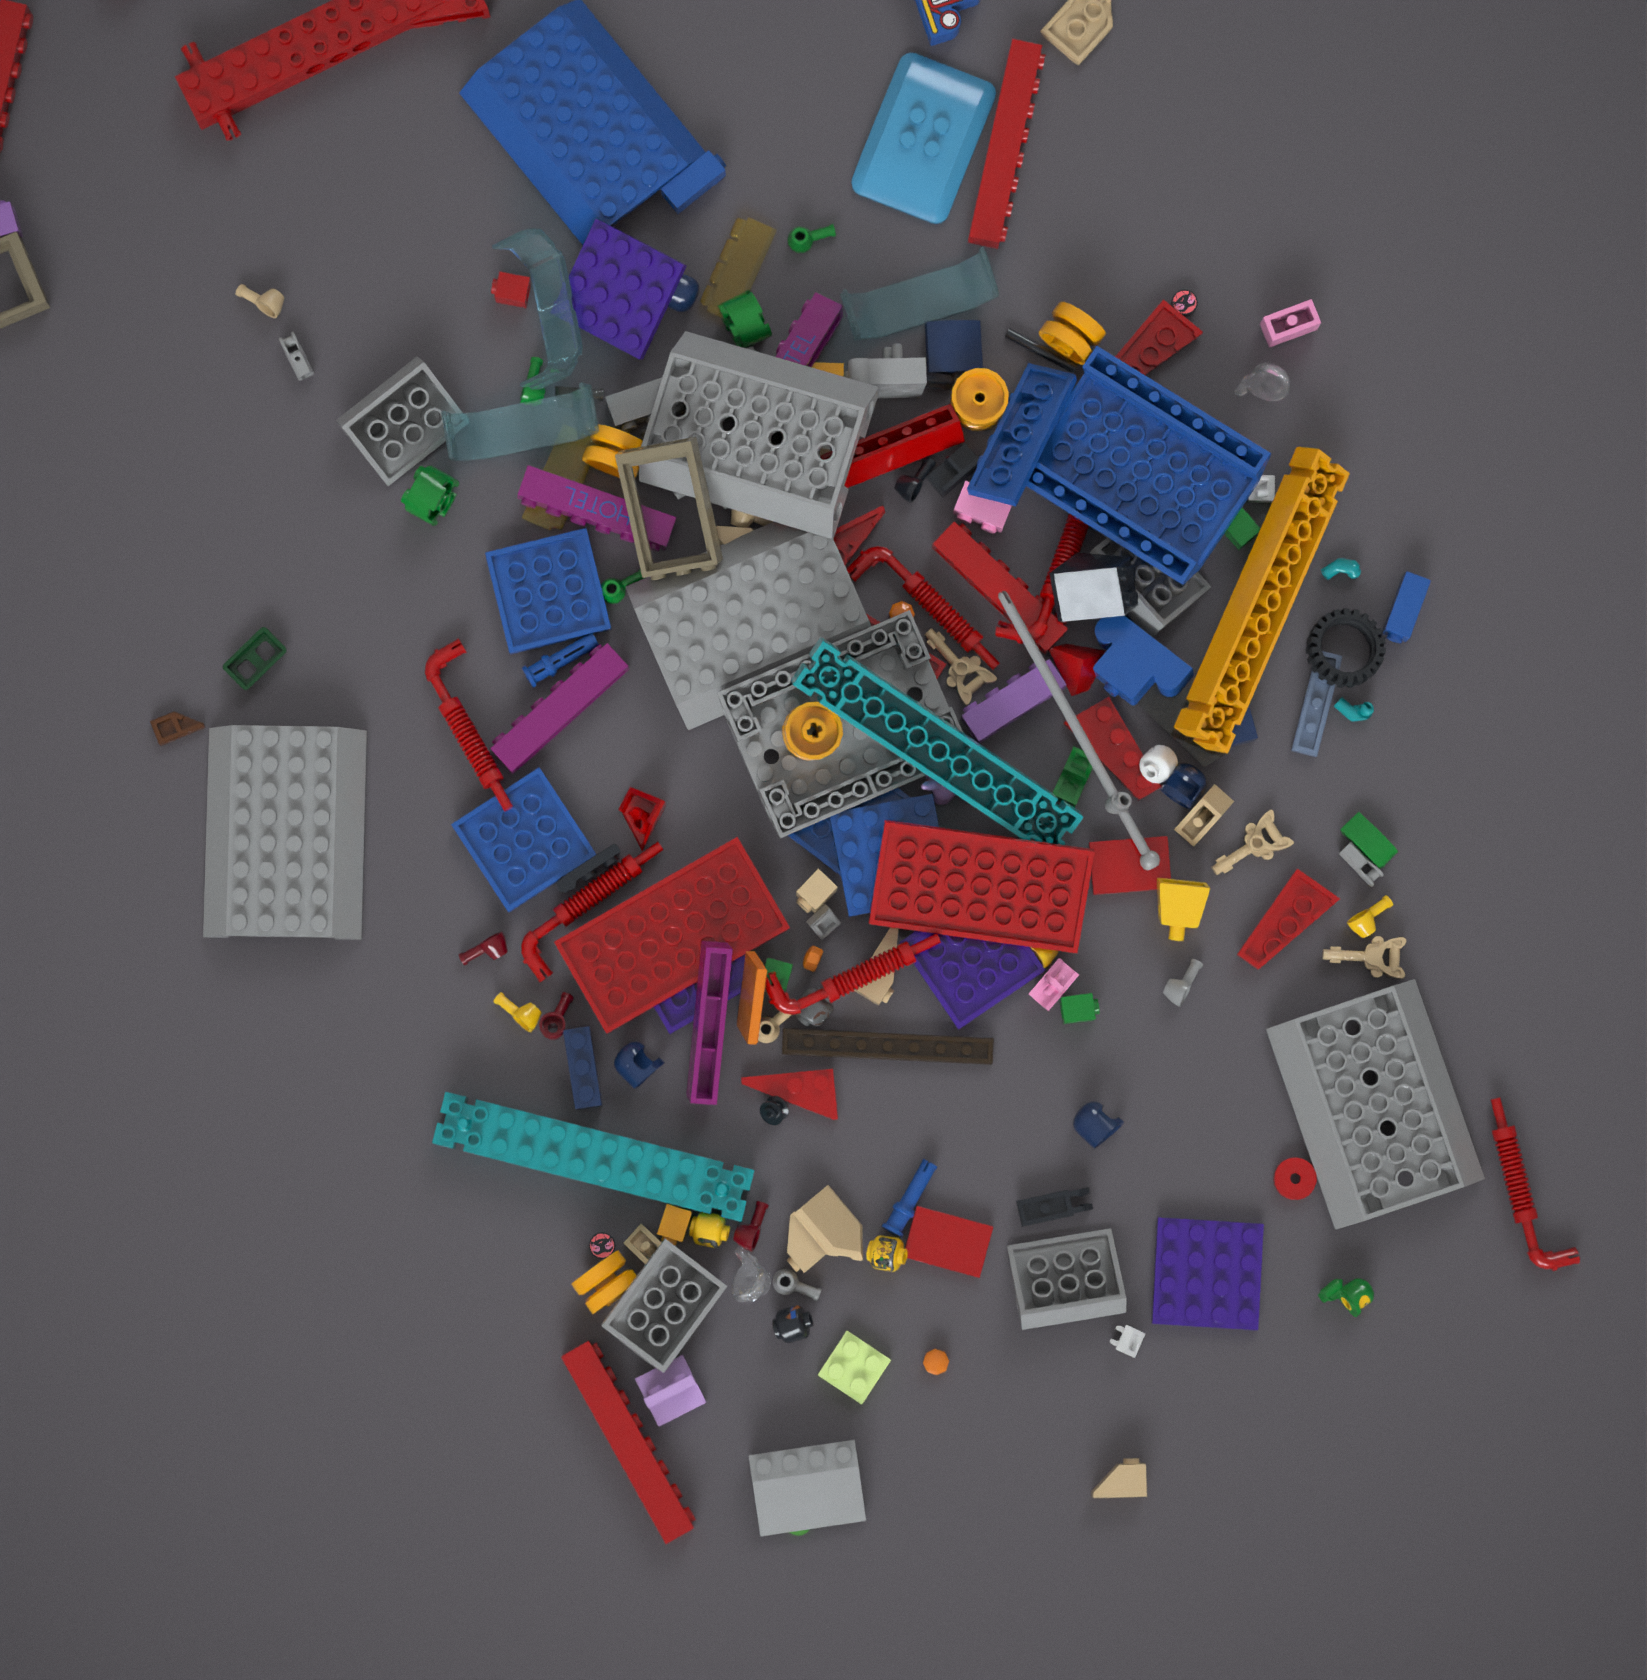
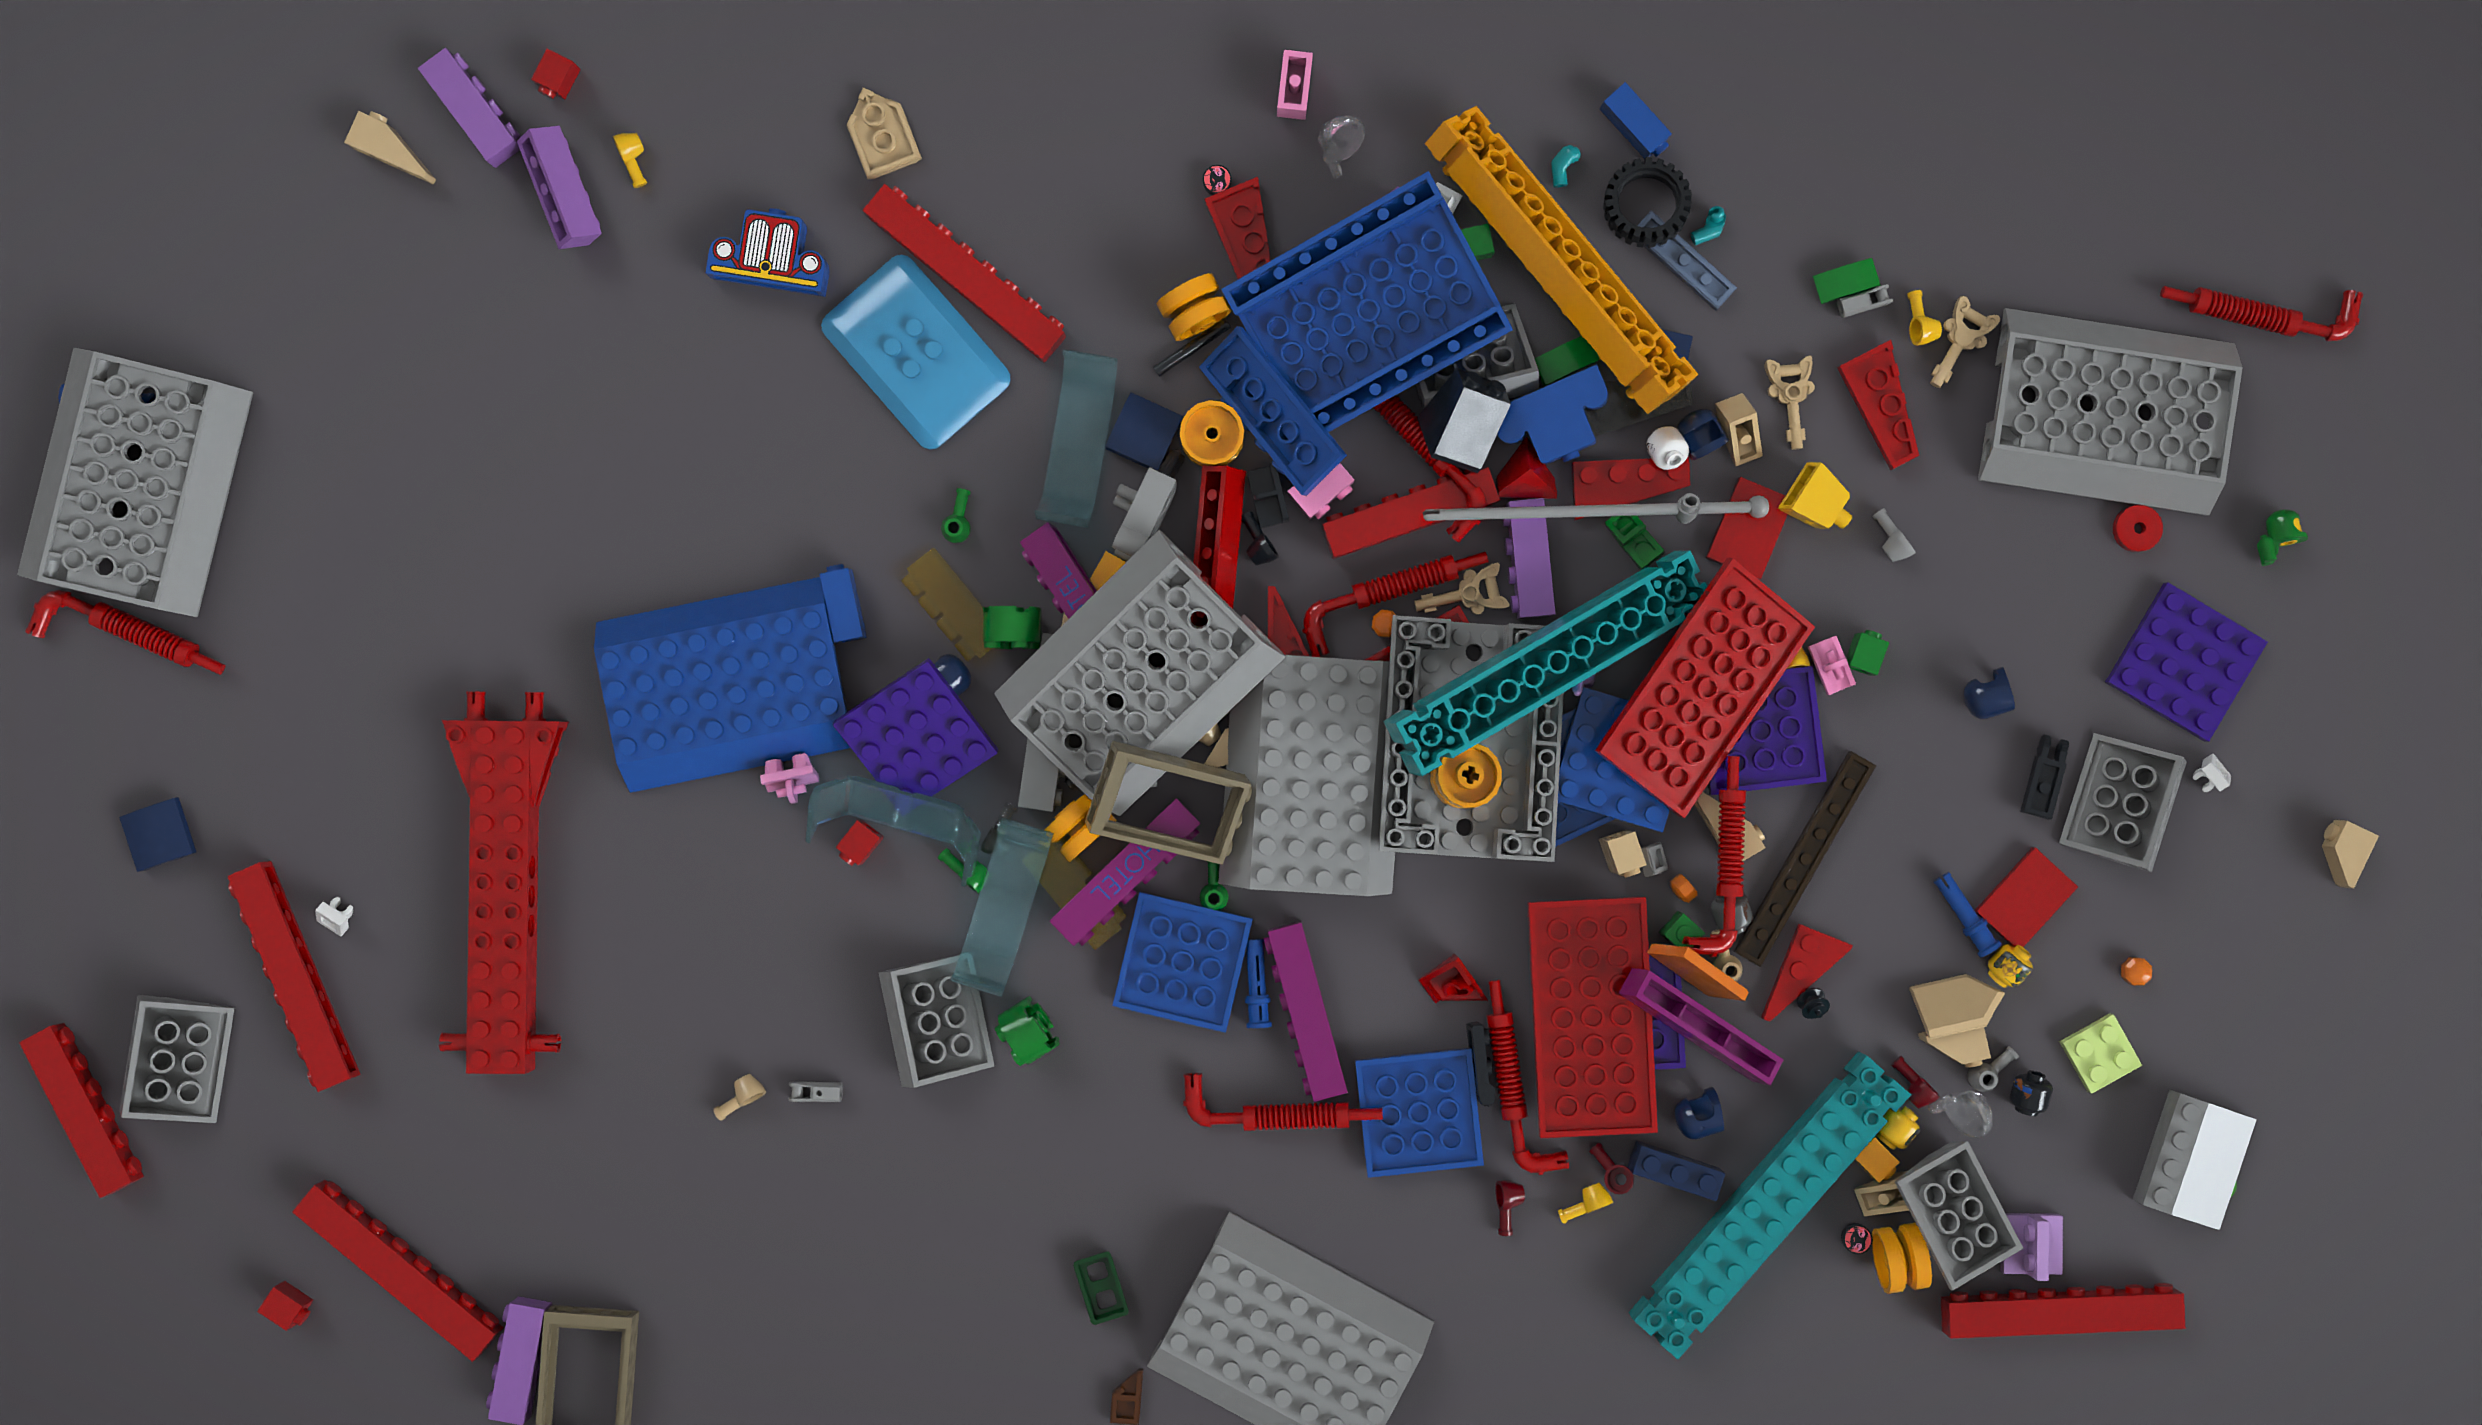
camera: 55 degrees left, 5 degrees up
none -> bright pink hips [760,753,819,804]
none -> green slope [1535,336,1600,387]

